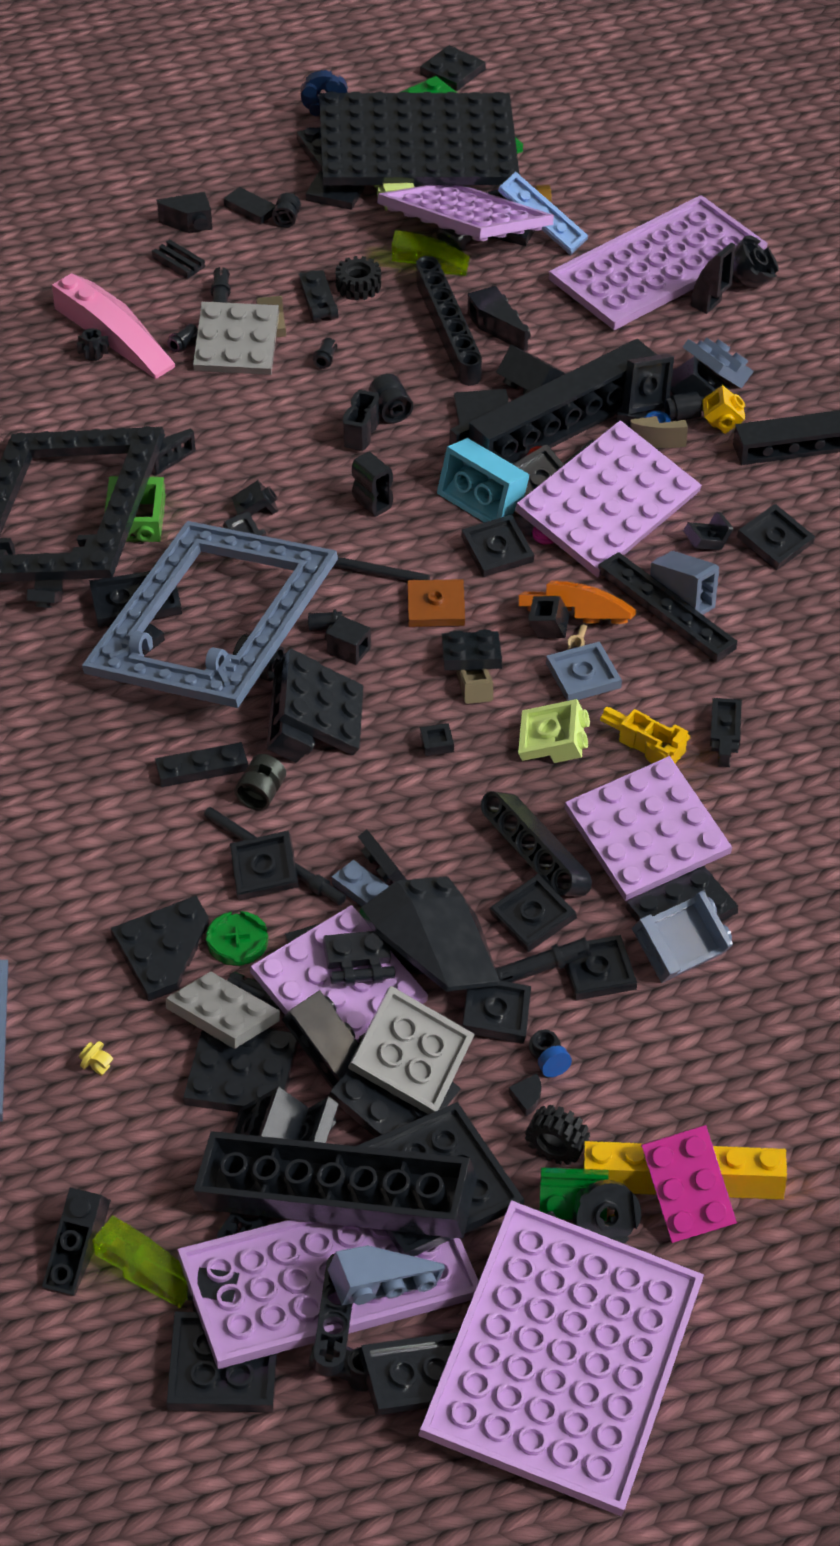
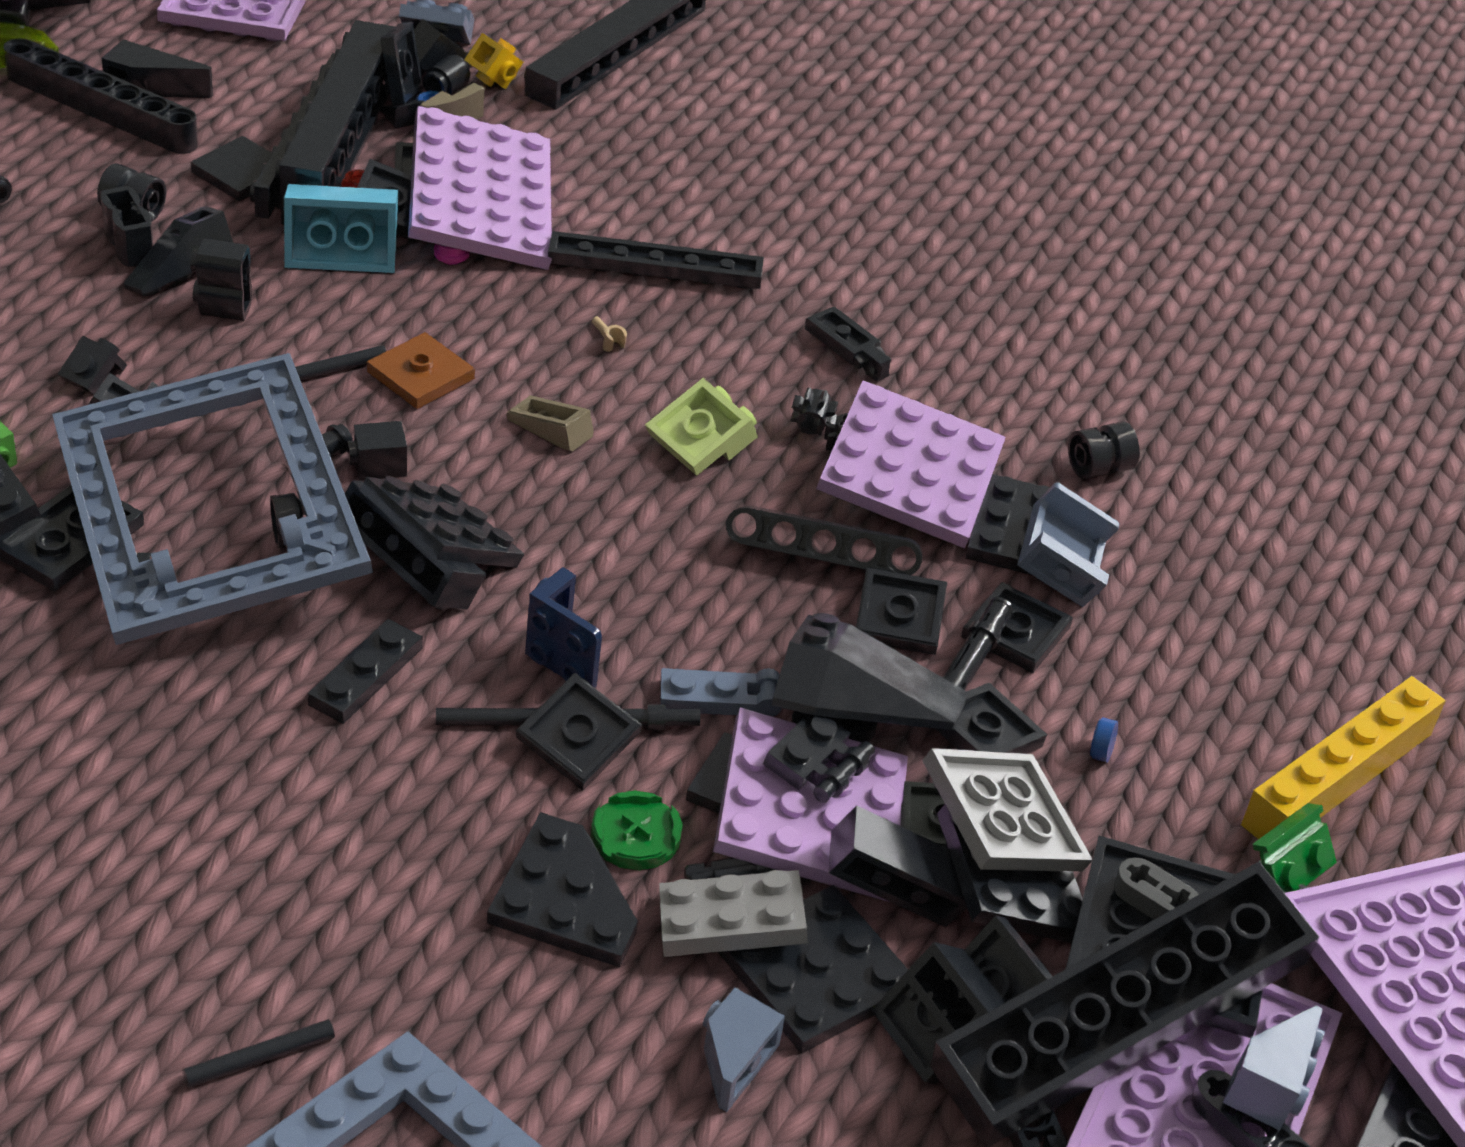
camera: 50 degrees left, 5 degrees down
light yellow plate [79,1041,113,1076] -> none
pearl dark grey wheel [234,754,287,811] -> none
black plate [358,829,407,884] -> none
black plate [420,723,454,756] -> none
black plate [442,629,502,671] -> none
black plate [461,514,535,577] -> none
black slope [496,344,567,394] -> none
black tile [509,1073,542,1116] -> none
orange slope [519,580,636,624] -> none
black tyre [525,1105,590,1165] -> none
black brick [528,596,570,638] -> none
black plate [529,1029,561,1059] -> none
sand blue plate [546,641,622,701] -> none
black plate [573,1180,641,1244] -> none
yellow piece [600,707,690,764] -> none
dark pink plate [641,1125,737,1243] -> none
sand blue slope [650,551,719,615] -> none
black bracket [683,512,733,550] -> none
black plate [737,504,815,570] -> none
none -> black slope [123,206,233,296]
none -> dark blue bracket [525,567,602,688]
none -> sand blue slope [703,988,785,1112]
none -> black gear [790,387,839,436]
none -> black wheel [1068,421,1140,479]
none -> dark grey beam [1114,858,1198,919]

